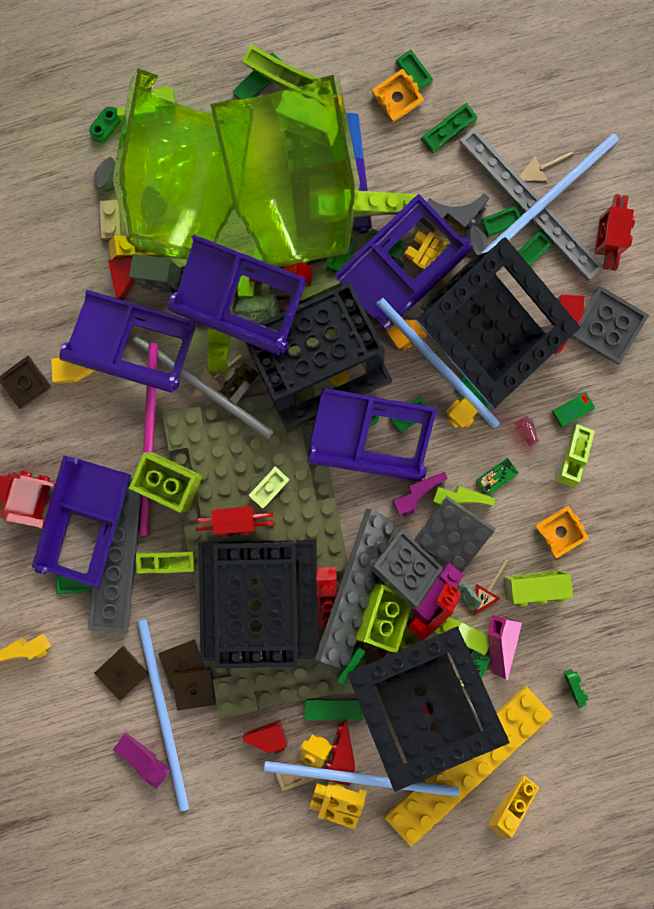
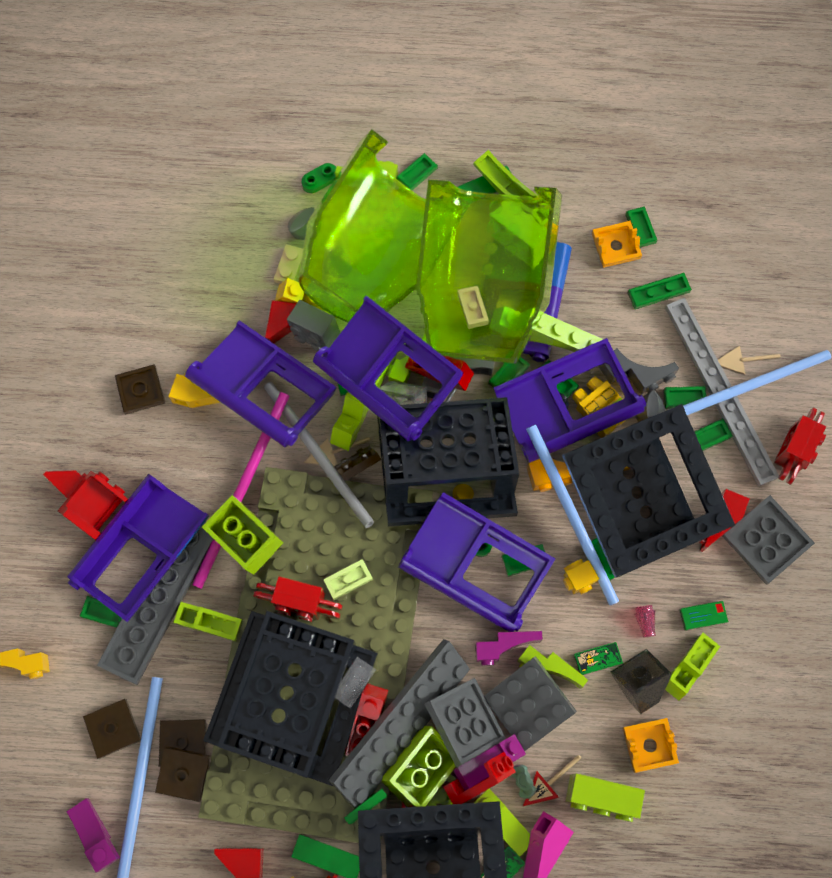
camera: 15 degrees right, 15 degrees down
none -> clear plate [335,657,376,709]
none -> green tile [396,153,438,192]
none -> tan plate [457,286,489,329]
none -> clear smoke slope [610,649,672,714]

